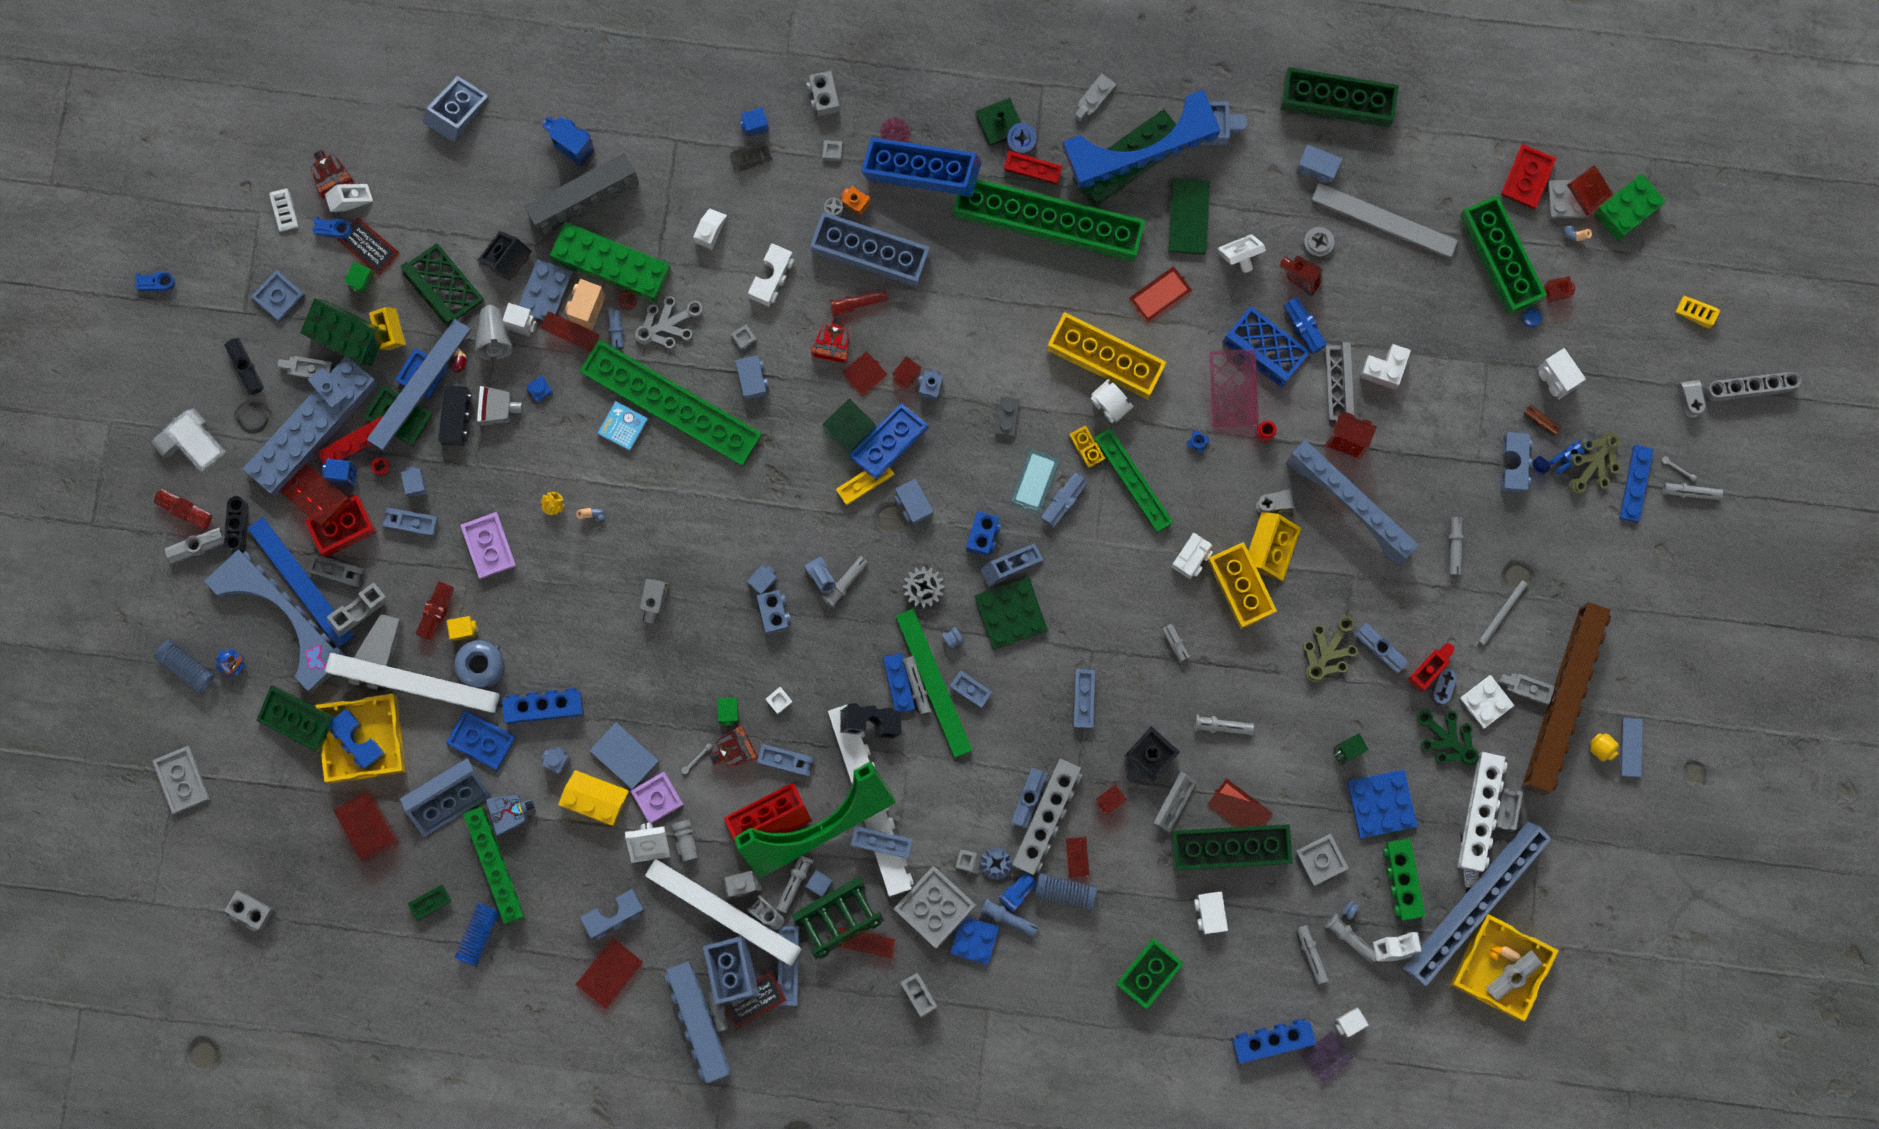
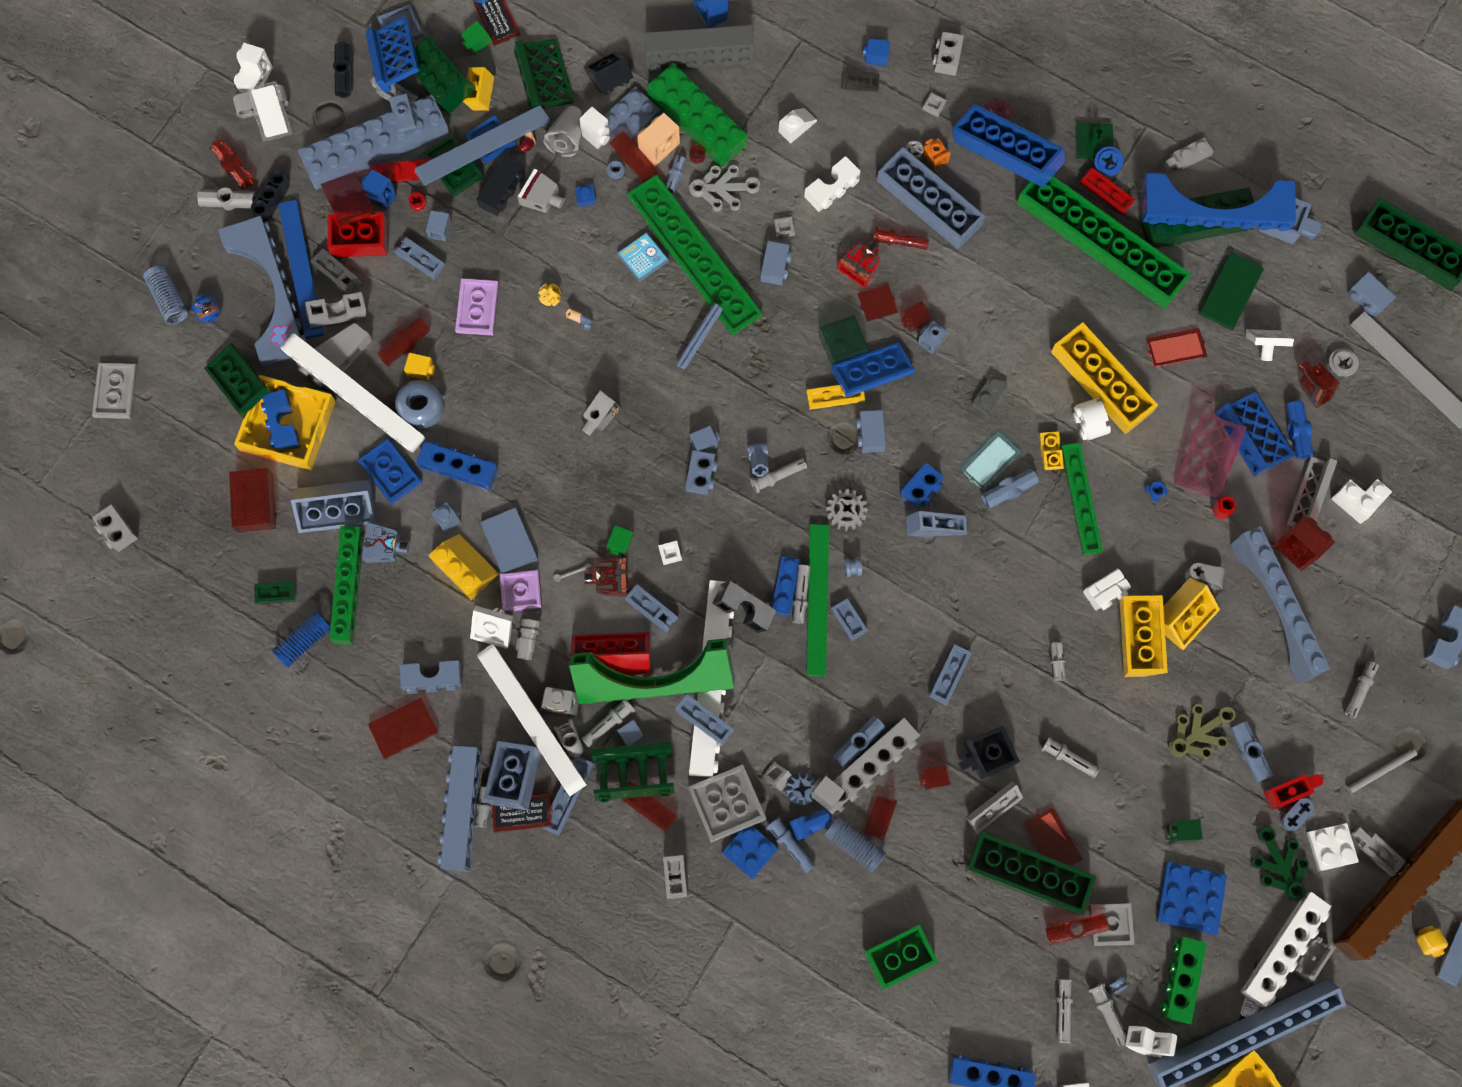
camera: 25 degrees right, 5 degrees down
dark green plate [975,577,1048,650] -> none
white brick [1194,891,1228,935] -> none
none -> white brick [234,43,273,93]
none -> blue fence [365,16,419,93]
none -> sand blue plate [607,161,625,179]
none -> sand blue axle [676,303,723,369]
none -> light grey brick [811,776,845,811]
none -> clear red piece [1045,913,1110,946]

